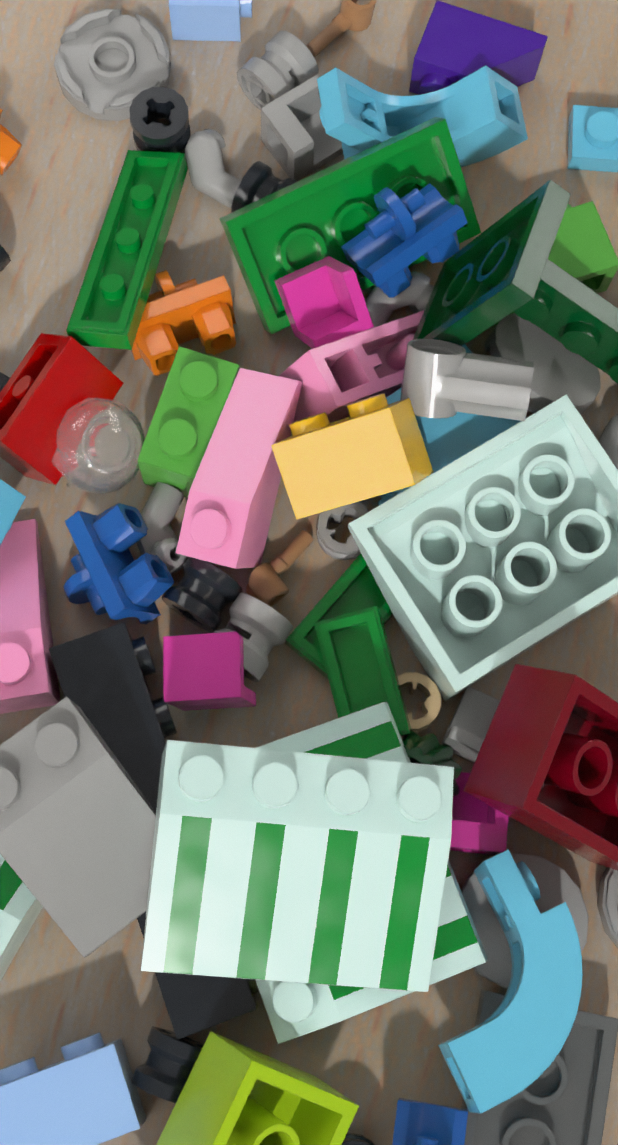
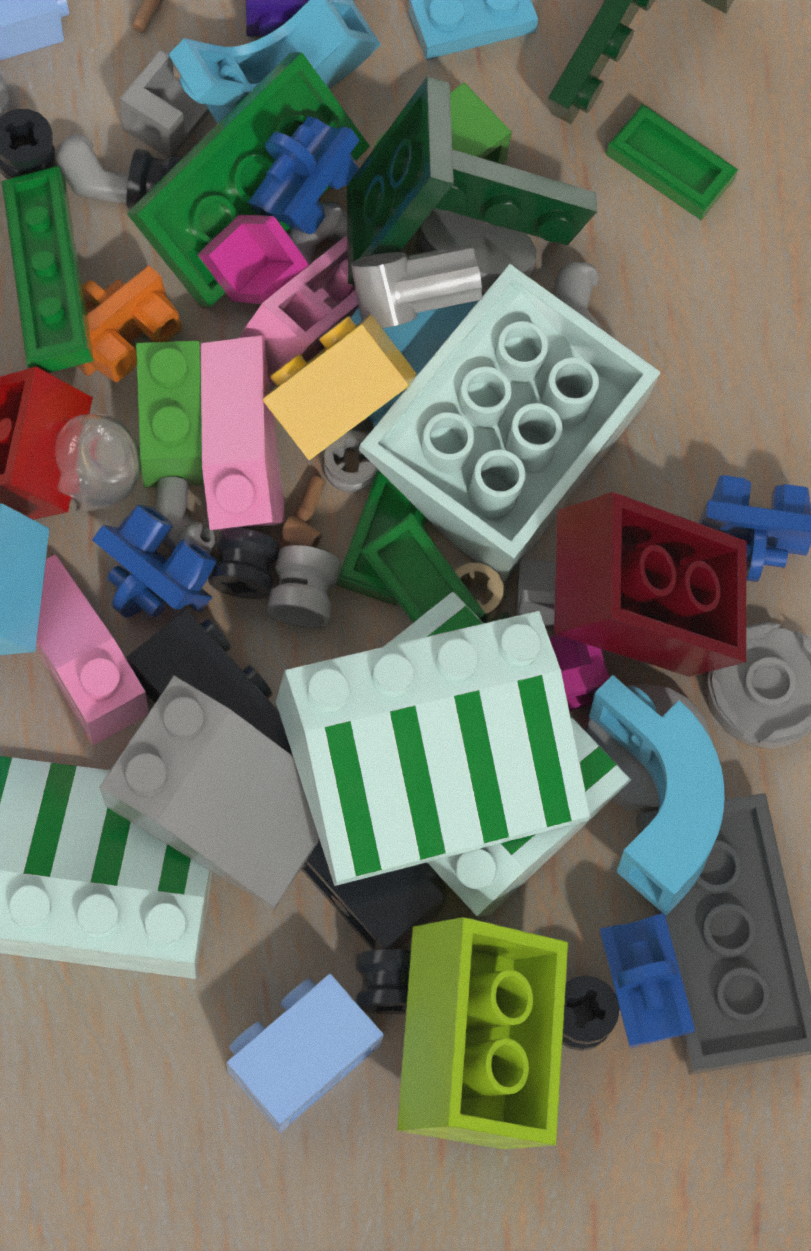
camera: 25 degrees left, 5 degrees down
dark pink panel [163,632,256,711] -> none
light grey wheel [237,31,319,110] -> none

